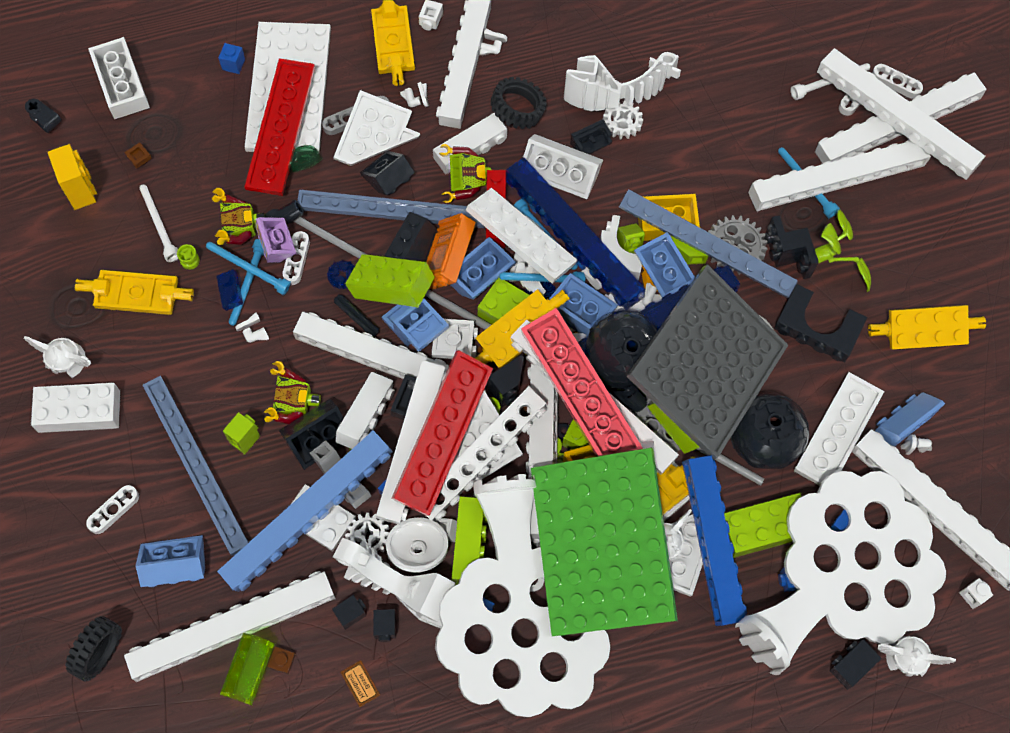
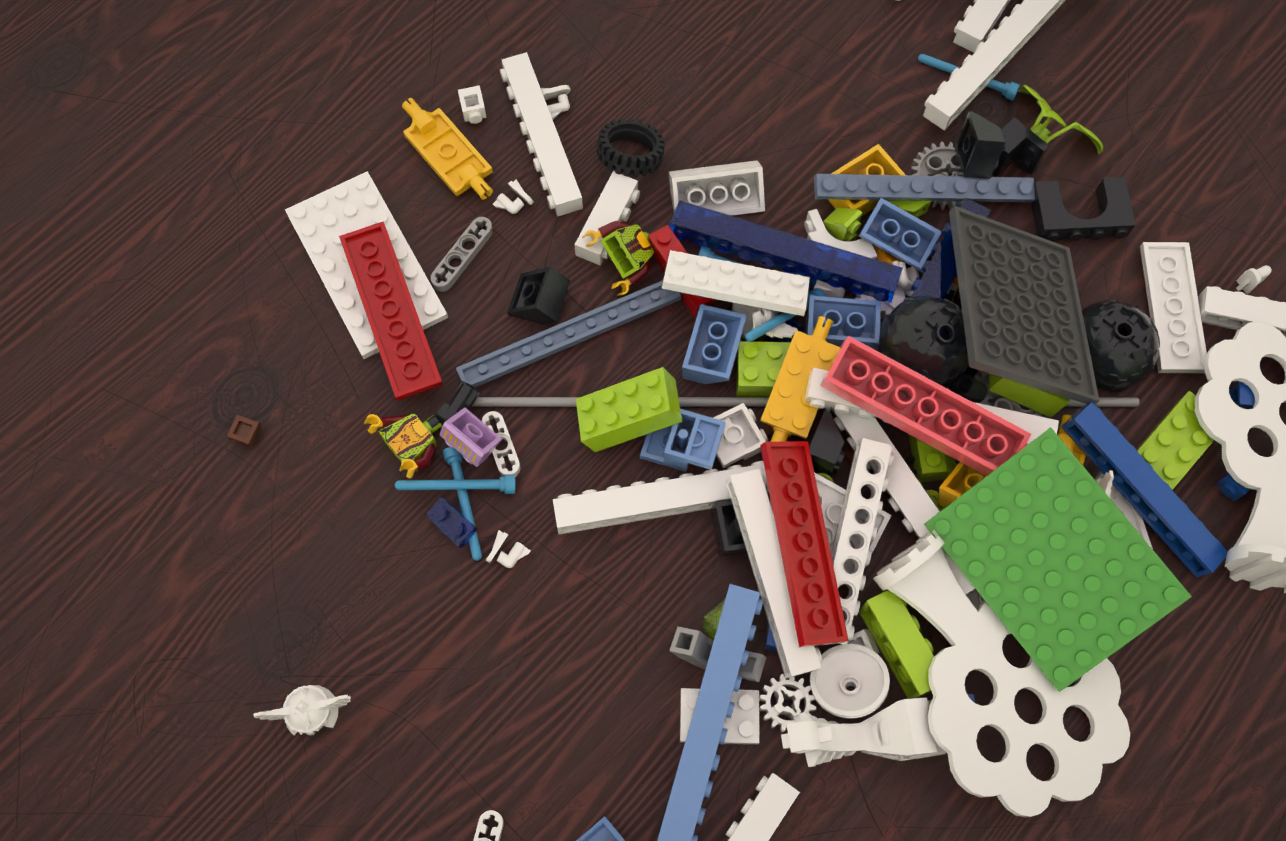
camera: 30 degrees left, 0 degrees up
black piece [25,99,62,133] -> none
white brick [31,383,120,433] -> none
yellow brick [48,144,97,210] -> none
yellow plate [75,270,194,315] -> none
white brick [88,37,150,119] -> none
white piece [140,184,178,262] -> none
sand blue plate [143,376,248,556] -> none
lime wheel [177,244,200,270] -> none
blue brick [218,43,245,74] -> none
lime brick [223,412,260,454] -> none
torso [264,361,321,424] -> none
black slope [279,399,344,470] -> none
clear green piece [291,145,323,172] -> none
clear blue gear [327,259,355,289] -> none
black brick [332,595,367,630] -> none
white wing [333,90,420,166] -> none
black axle [334,294,379,338] -> none
white brick [336,372,395,449] -> none
black brick [373,609,396,642] -> none
black slope [384,212,438,262] -> none
orange door [426,213,476,289] -> none
white piece [564,52,681,111] -> none
black hinge [570,119,612,154] -> none
white gear [603,100,643,139] -> none
yellow plate [868,305,986,349] -> none
medium blue slope [874,392,945,447] -> none
none -> black slope [955,111,1006,179]

